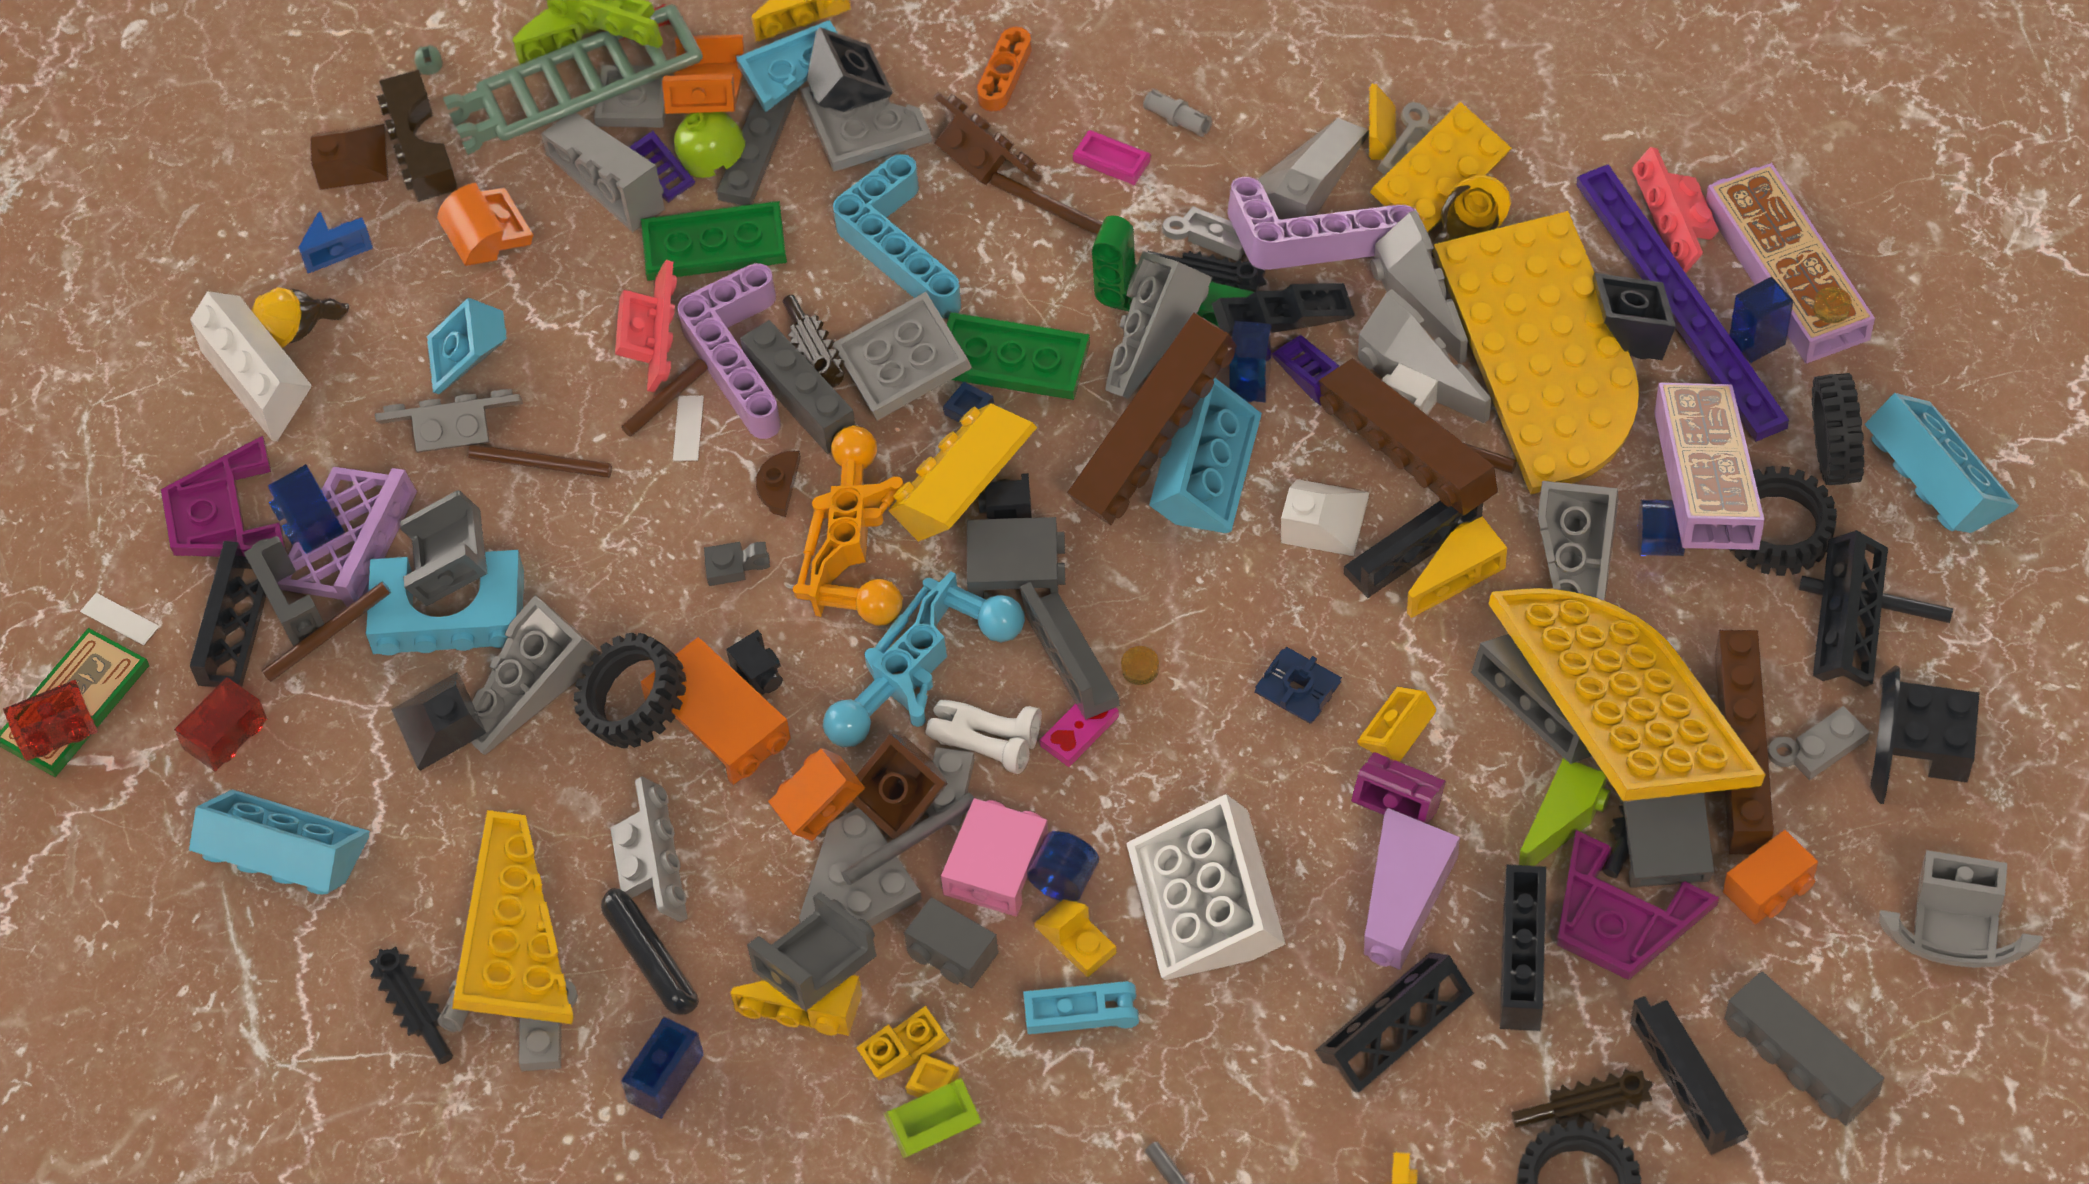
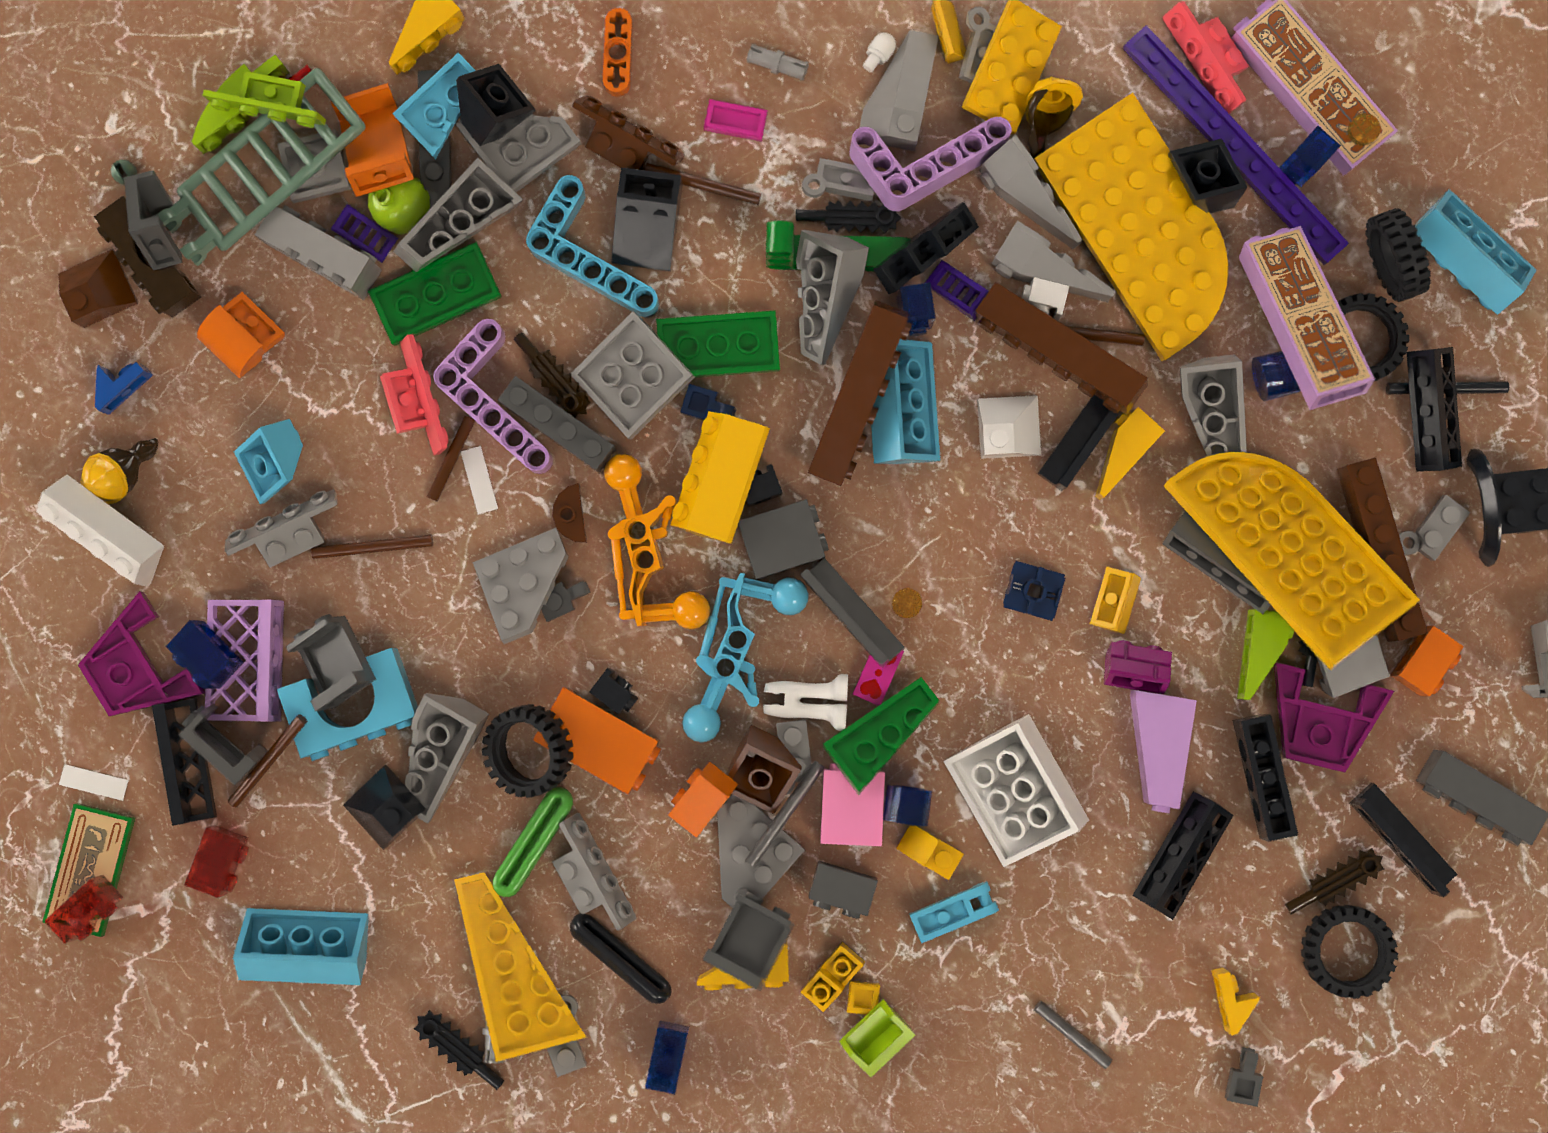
camera: 20 degrees left, 30 degrees up
none -> dark grey panel [124,170,183,271]
none -> light grey wedge [393,158,523,272]
none -> light grey plate [473,528,568,644]
none -> bright green piece [493,787,573,897]
none -> black slope [611,167,683,272]
none -> green wing [823,677,939,795]
none -> white cylinder [862,33,896,72]

